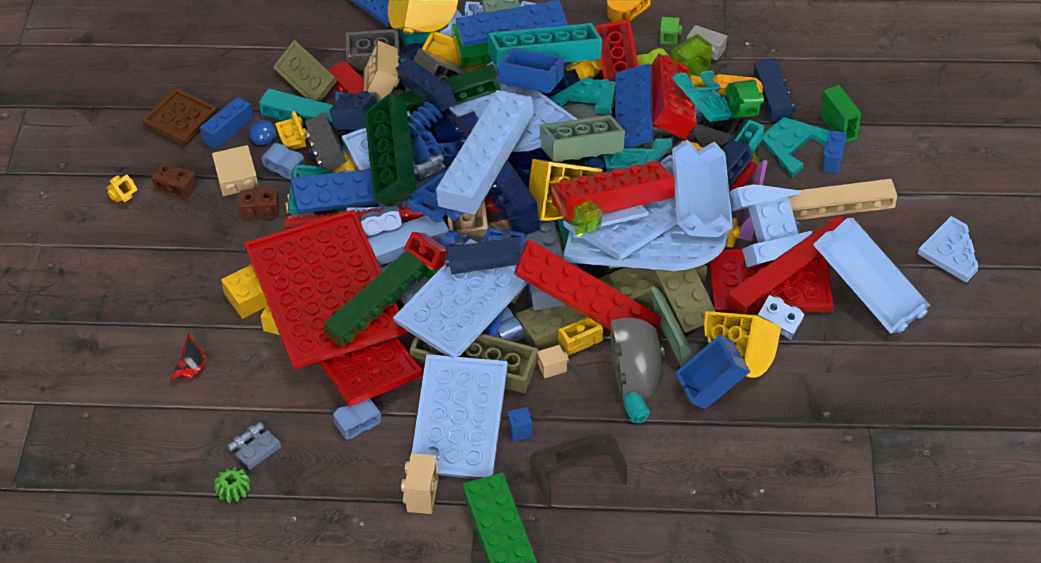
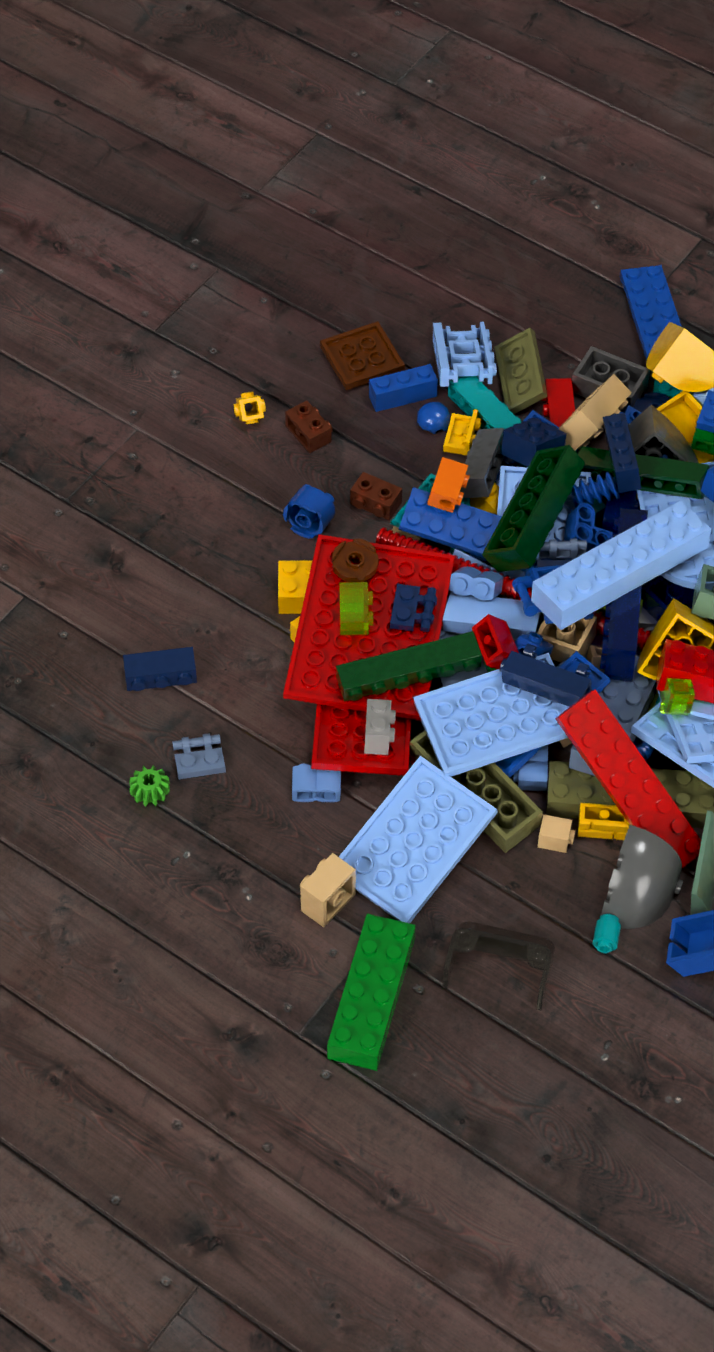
camera: 30 degrees right, 5 degrees up
hat [170,332,206,380] -> none
tan brick [212,145,259,196] -> none
medium blue brick [262,143,305,180] -> none
blue brick [507,407,533,442] -> none
none -> dark blue brick [123,647,197,691]
none -> blue brick [283,484,335,538]
none -> reddish brown plate [332,539,379,585]
none -> clear neon green brick [339,582,373,635]
none -> light grey brick [364,699,396,755]
none -> dark blue plate [390,584,437,632]
none -> orange brick [427,457,470,513]
none -> light blue fence [433,322,497,387]

